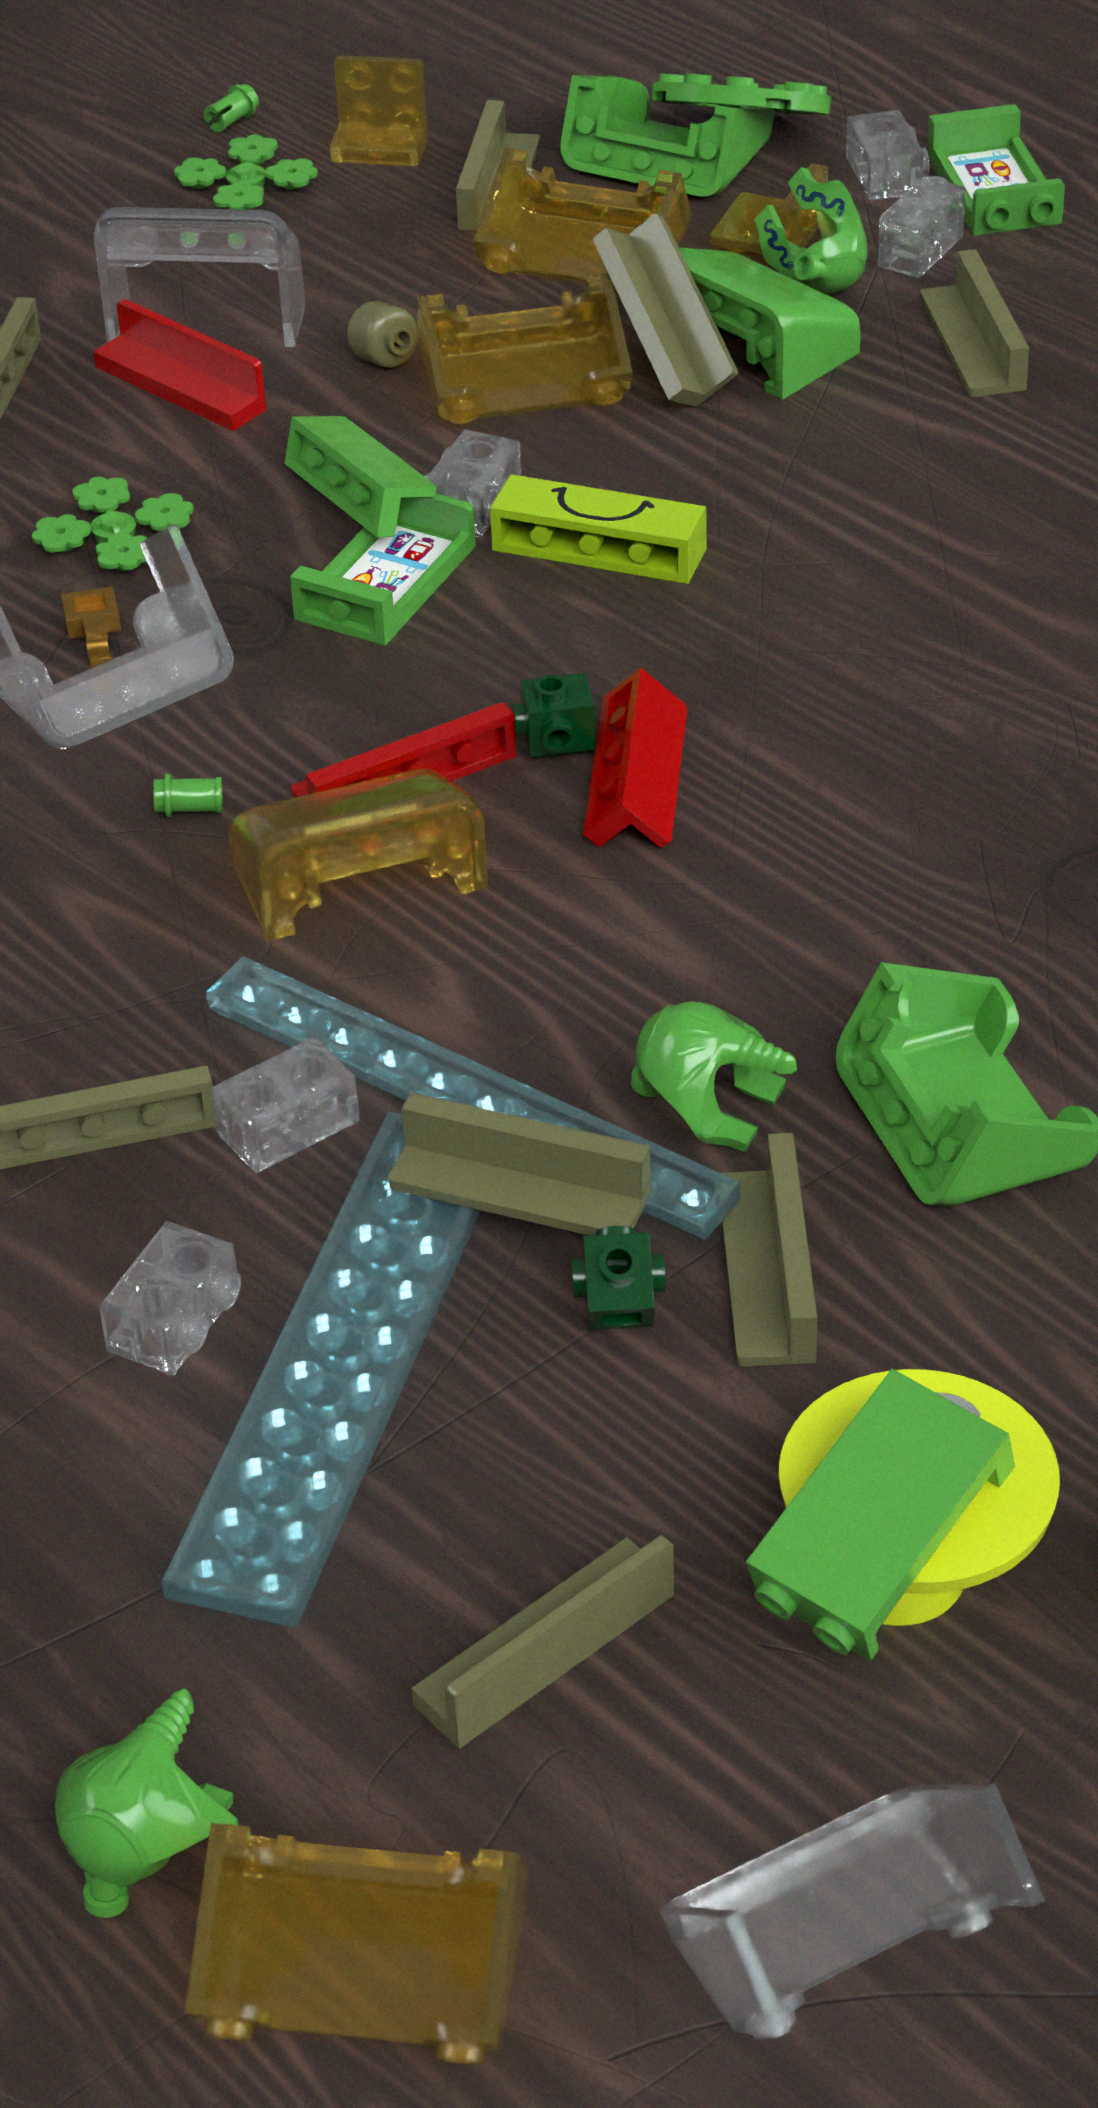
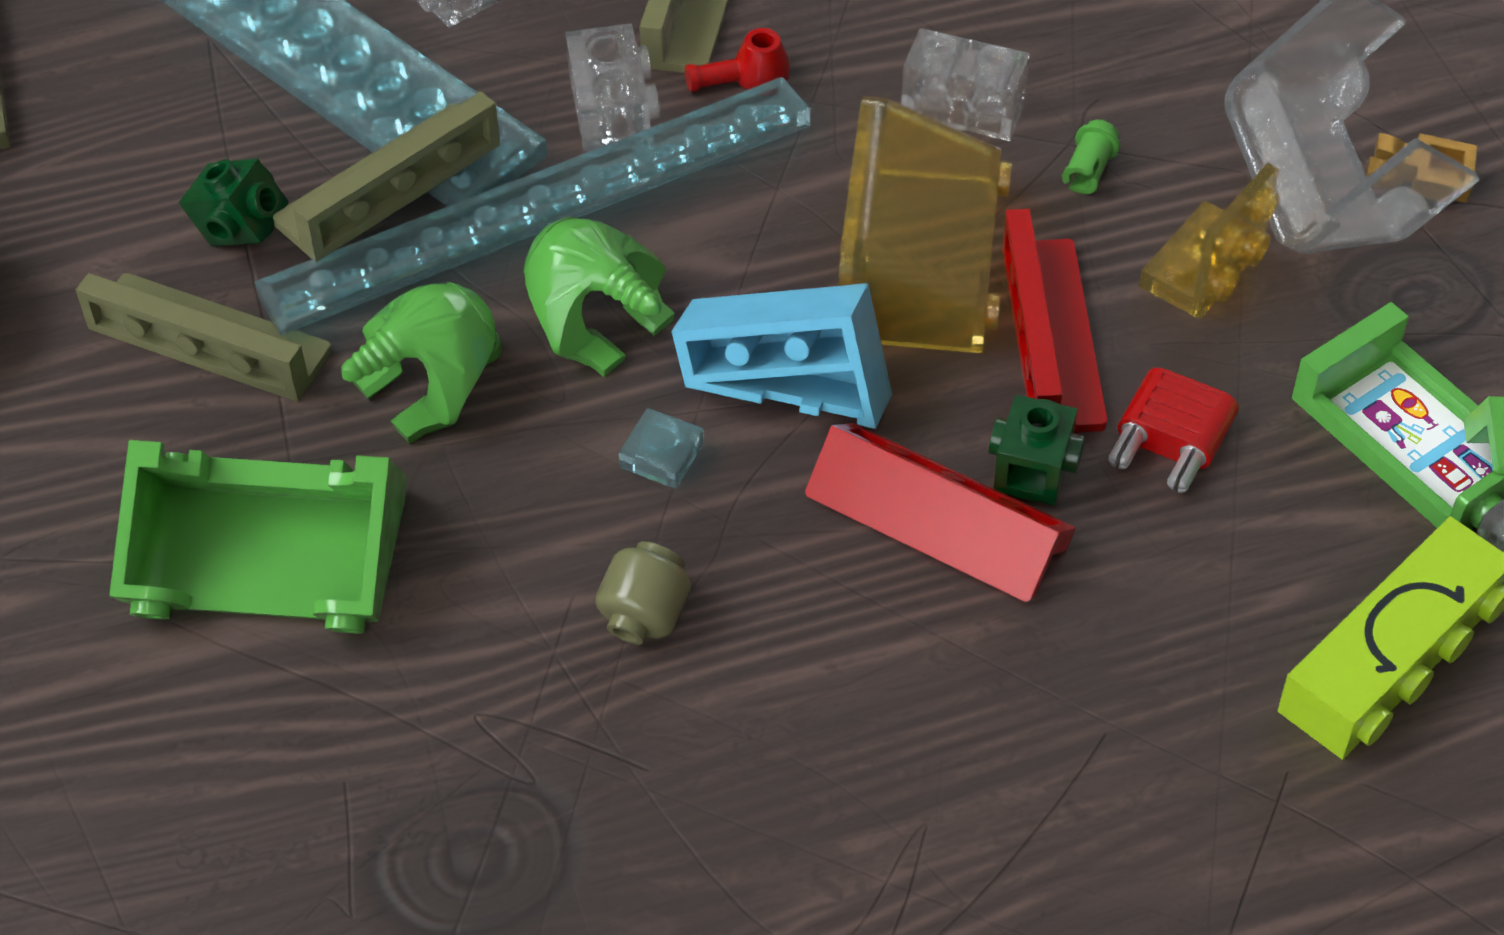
camera: 115 degrees right, 10 degrees up
none -> bright green piece [523,217,675,377]
none -> olive head [595,541,692,645]
none -> clear light blue plate [619,408,704,489]
none -> medium azure wedge [671,283,892,429]
none -> red bar [684,28,790,93]
none -> clear brick [901,28,1030,141]
none -> red piece [1108,367,1239,493]
none -> clear yellow bracket [1139,162,1280,319]

